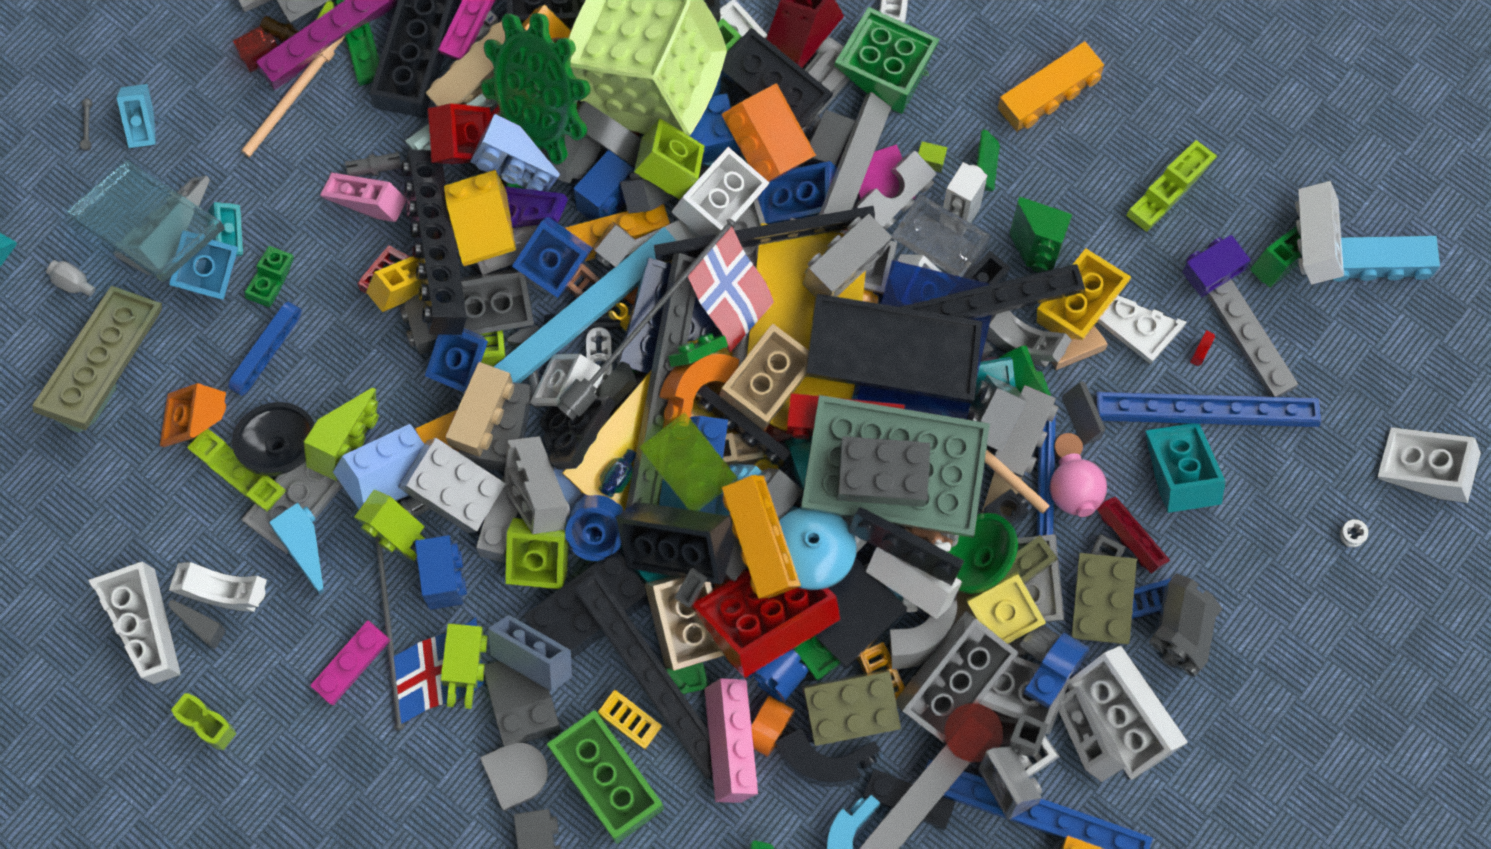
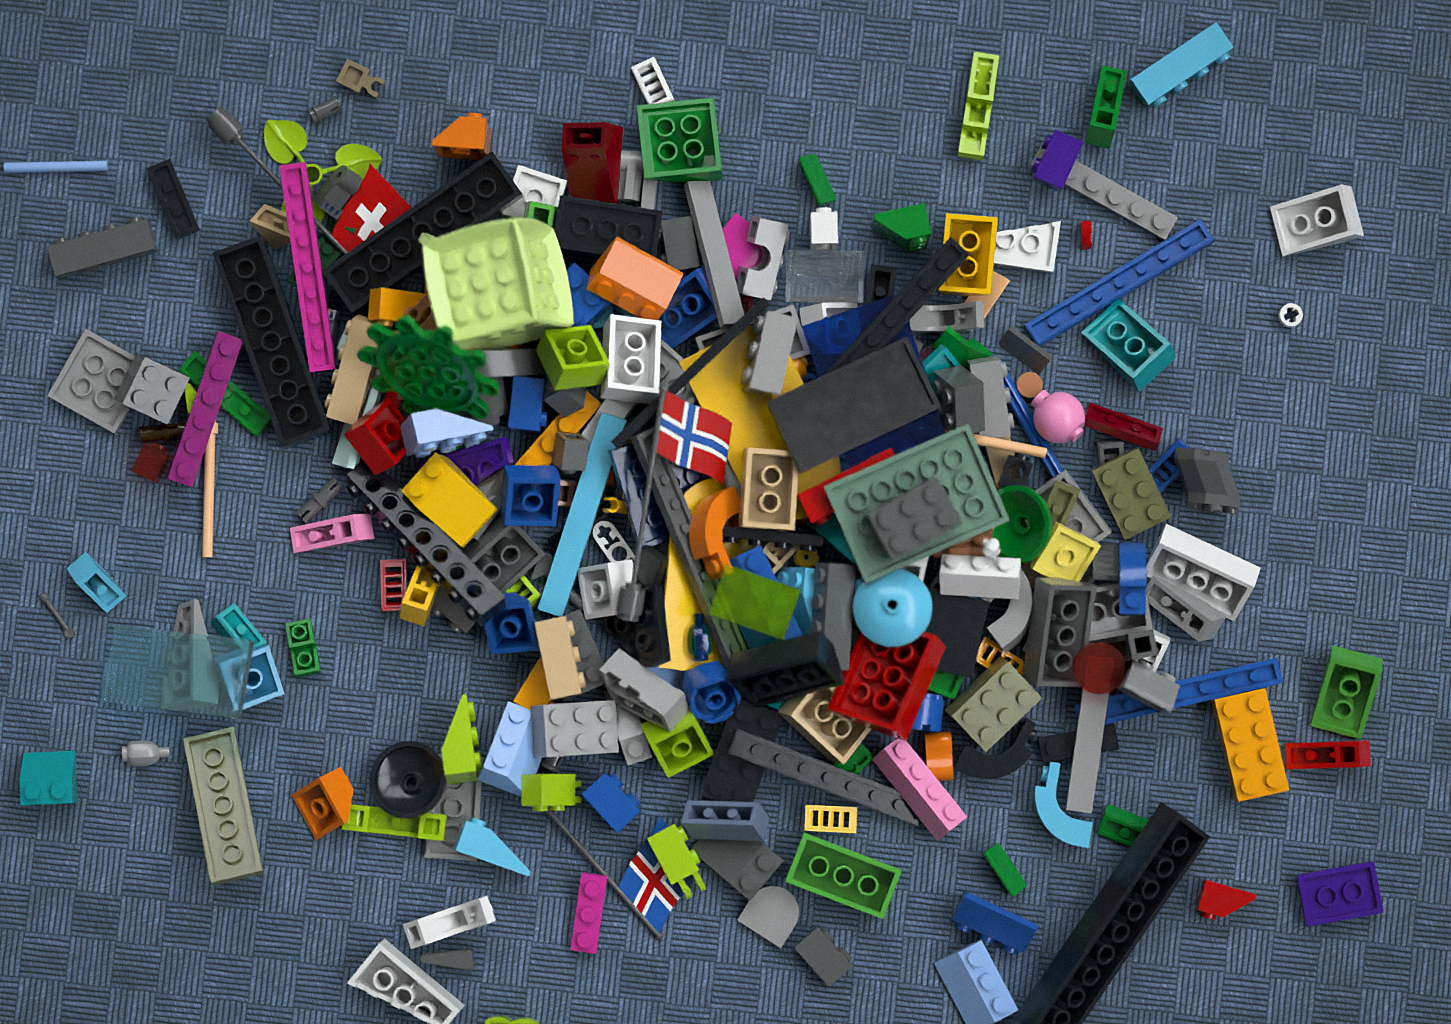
camera: 30 degrees left, 15 degrees up
blue beam [228,302,302,396] -> none
green plate [668,333,728,367] -> none
dark grey piece [675,568,707,608] -> none
light orange brick [722,475,801,598] -> none
black plate [848,507,964,586] -> none
lime slope [918,142,948,173] -> none
light orange brick [998,41,1104,132] -> none
white brick [1295,181,1344,284] -> none

